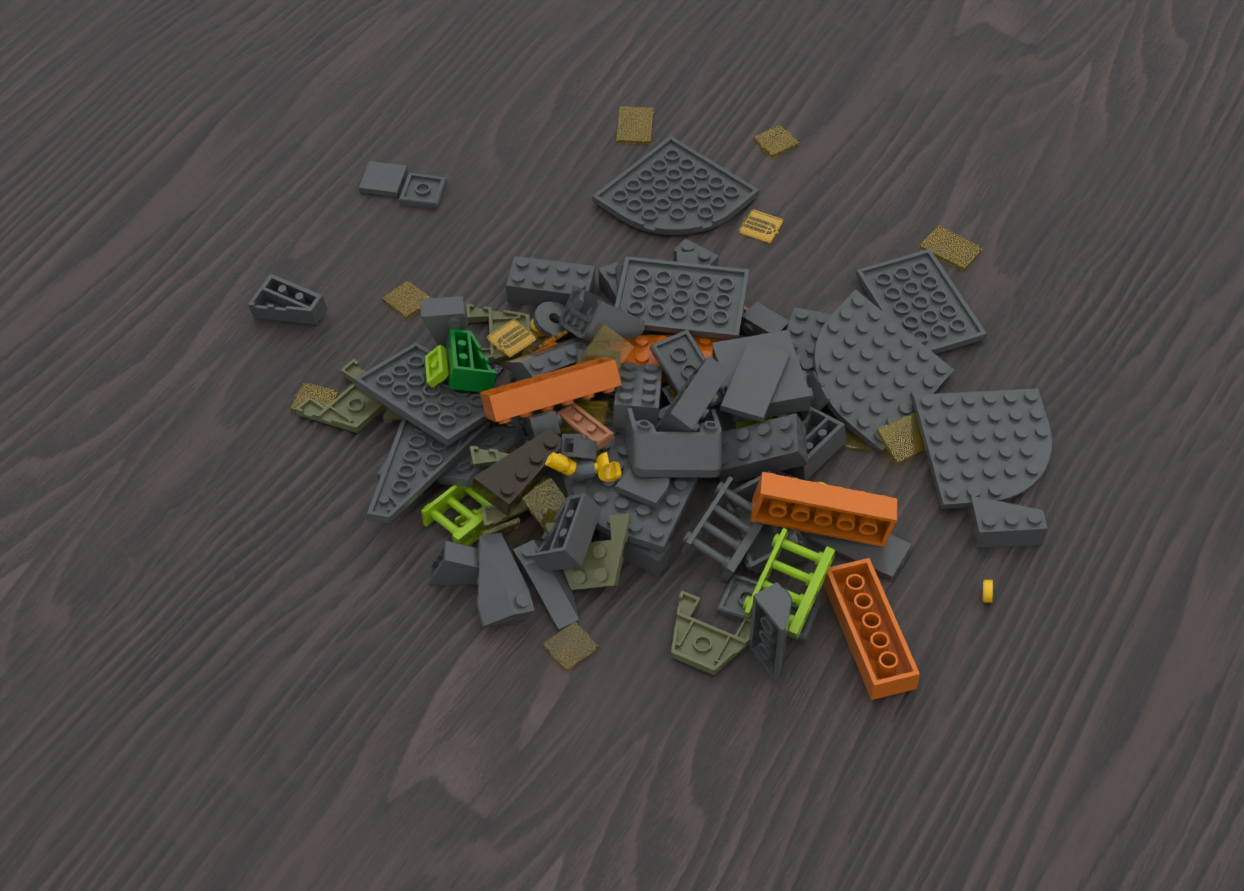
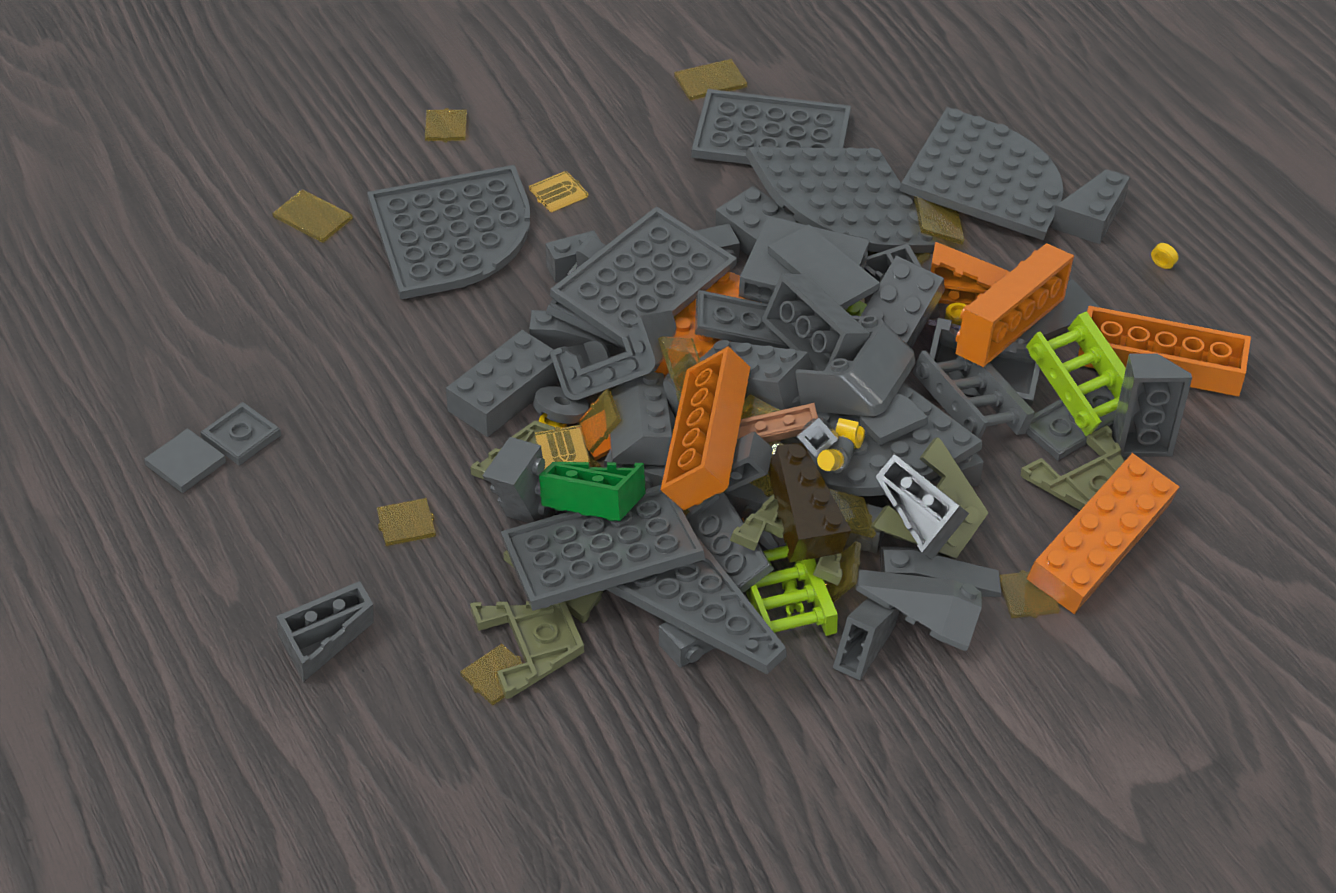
camera: 60 degrees left, 5 degrees down
lime plate [425,344,449,388] -> none
none -> orange wedge [931,241,1008,305]
none -> orange brick [1027,453,1180,614]

